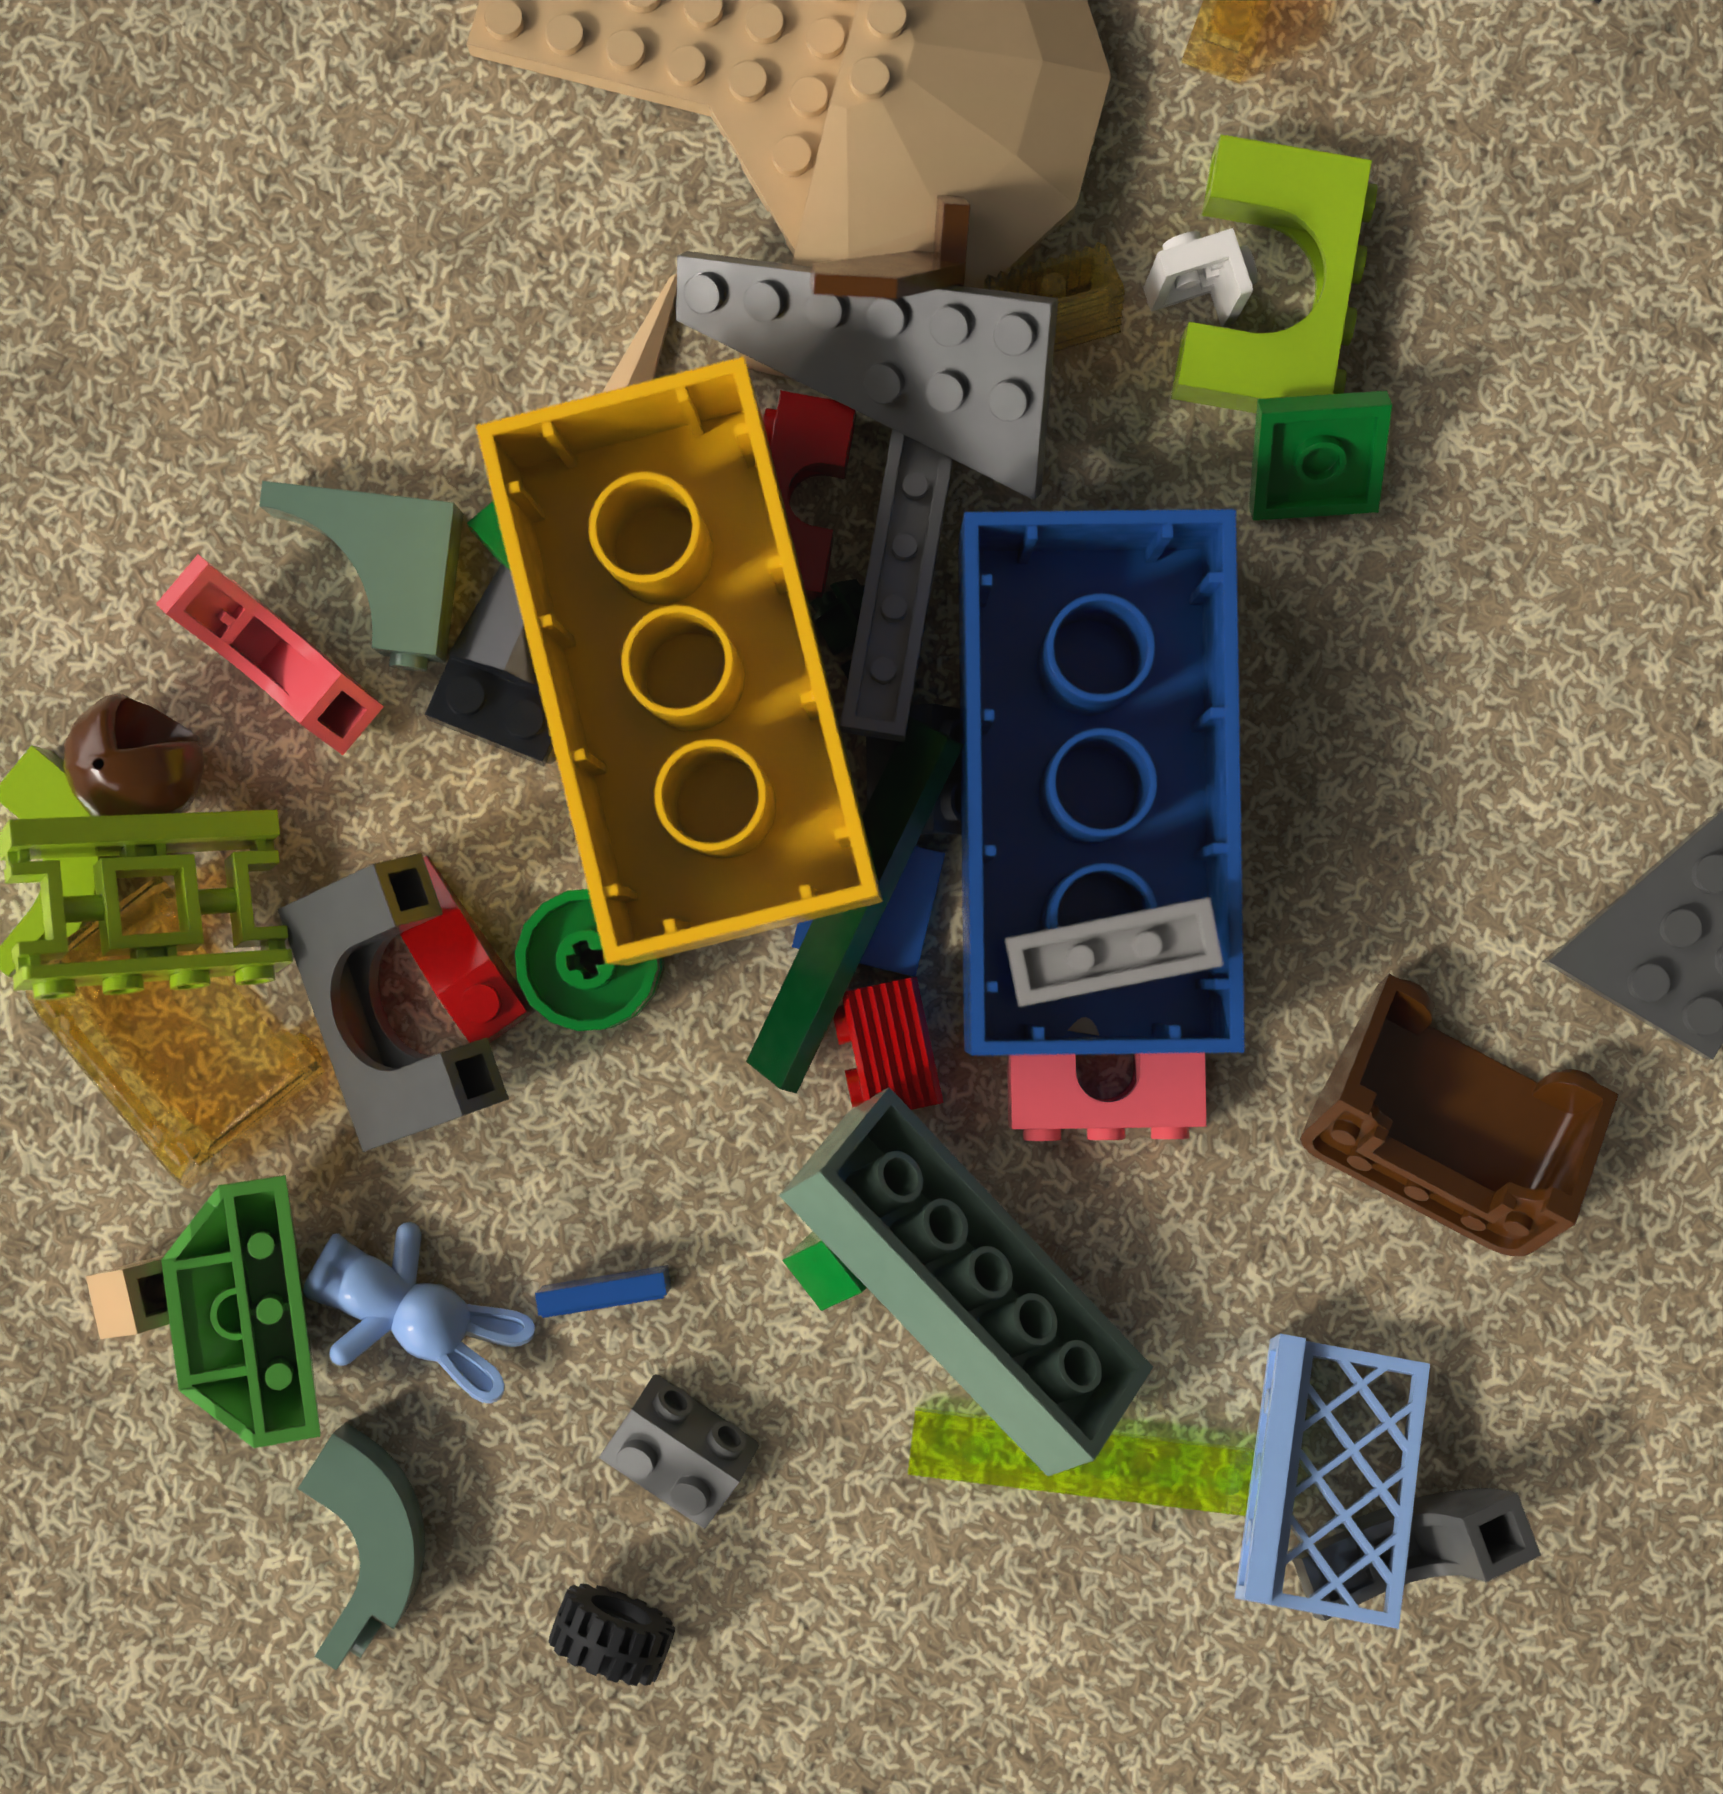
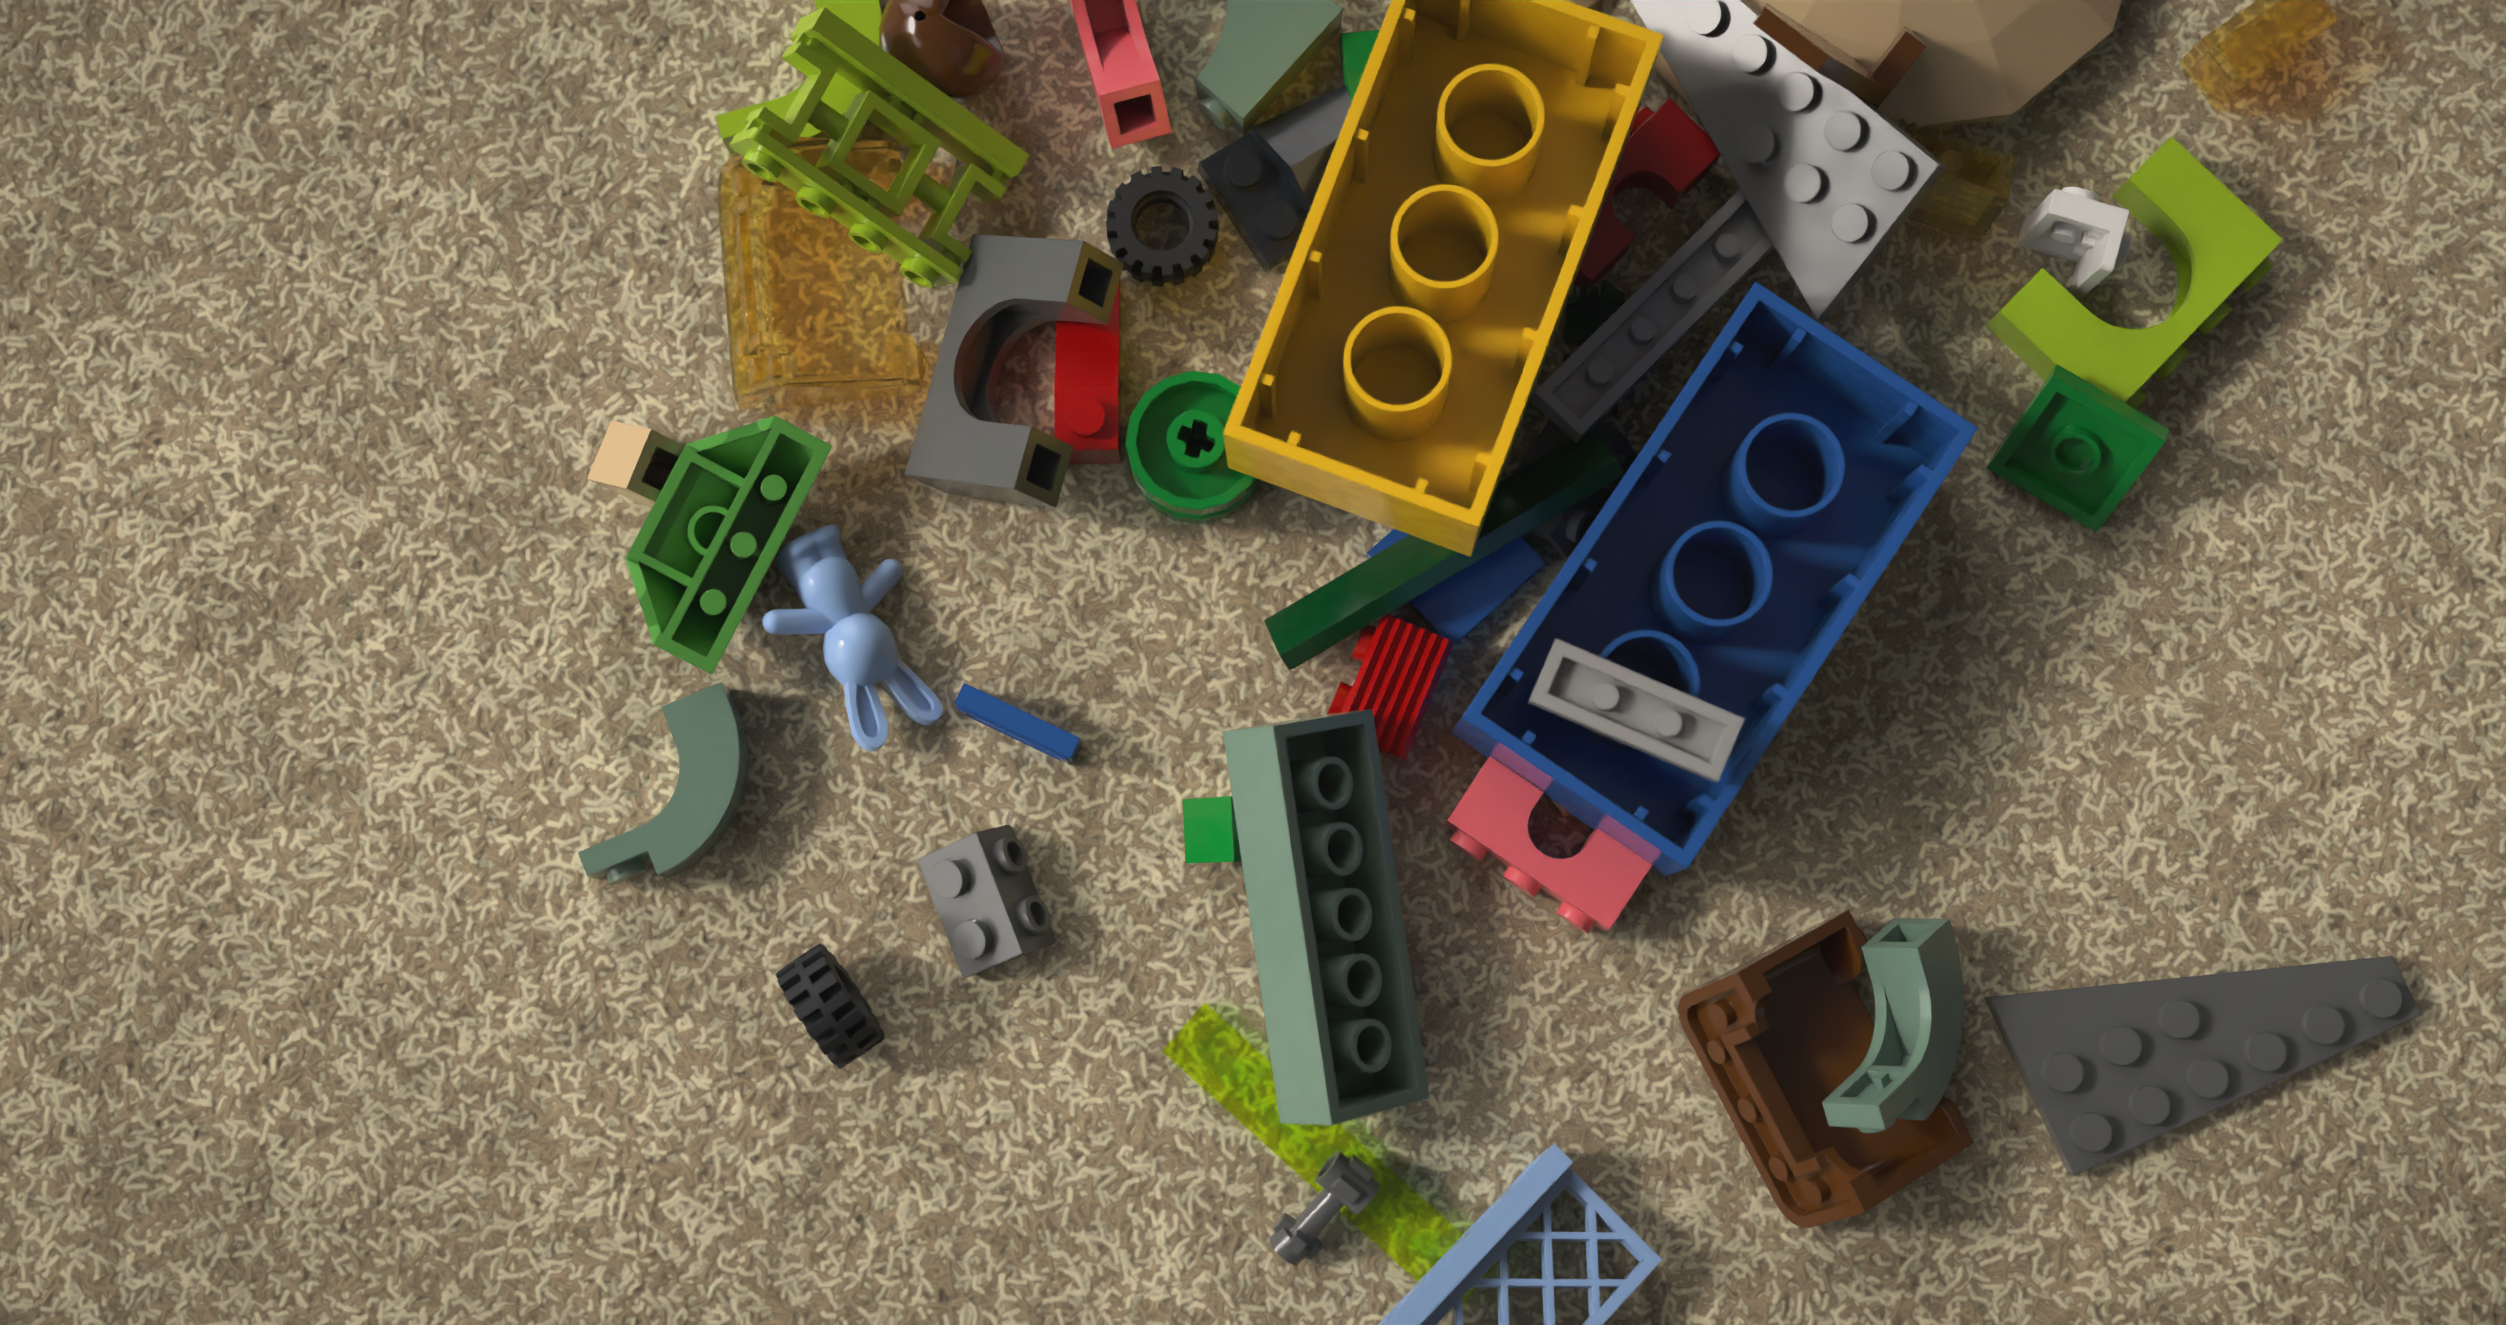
camera: 35 degrees right, 5 degrees down
none -> black tyre [1106,166,1219,287]
none -> dark grey bar [1269,1150,1380,1265]
none -> sand green arch [1822,918,1964,1133]

